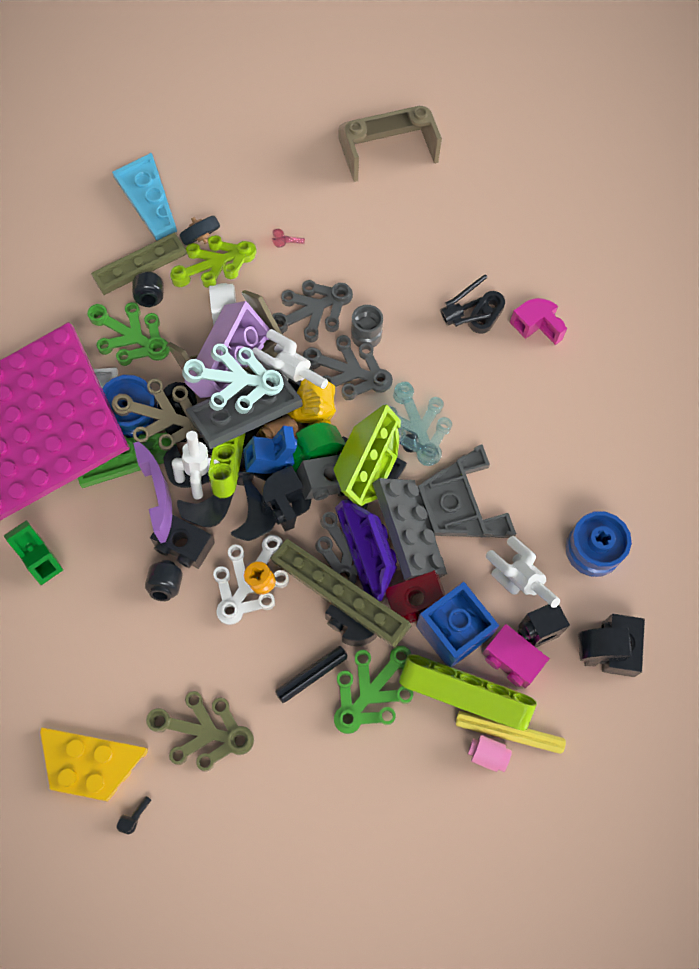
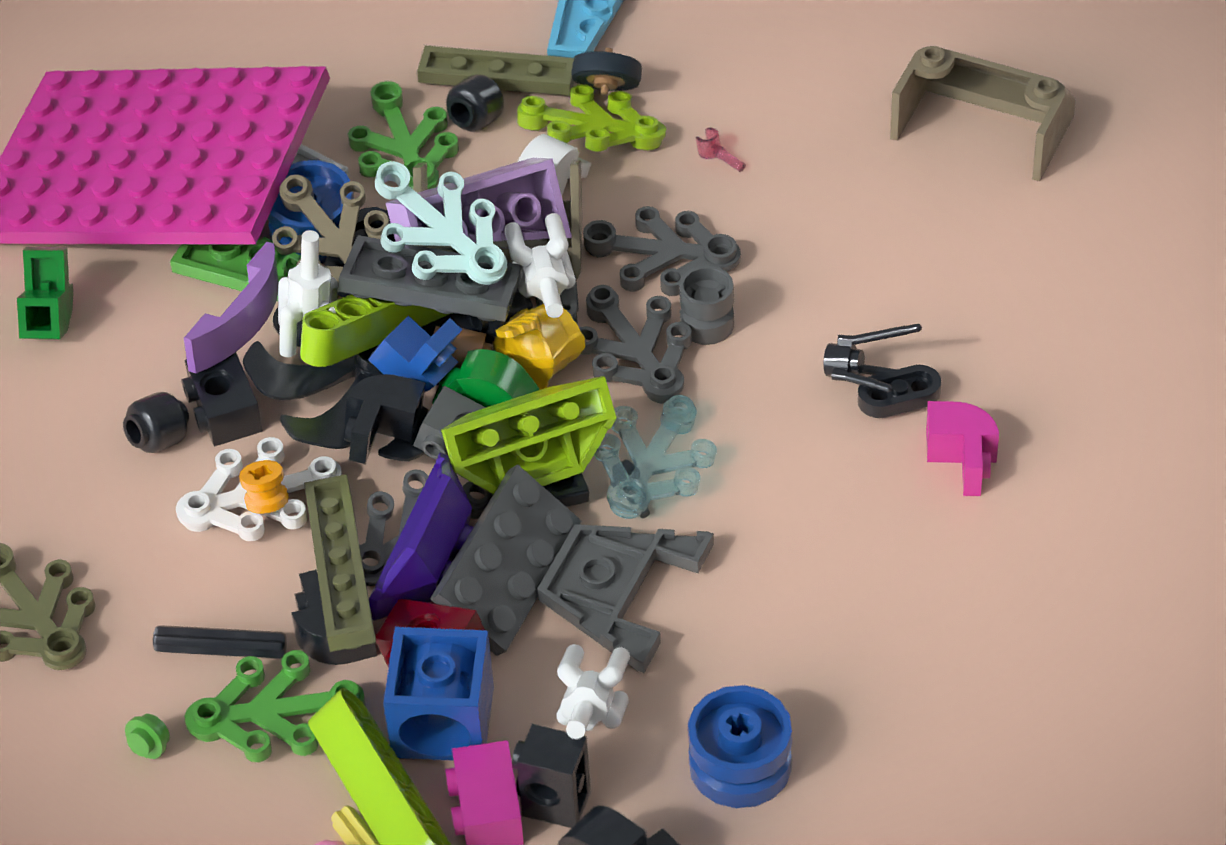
camera: 45 degrees right, 20 degrees down
none -> bright green plate [125,714,170,759]

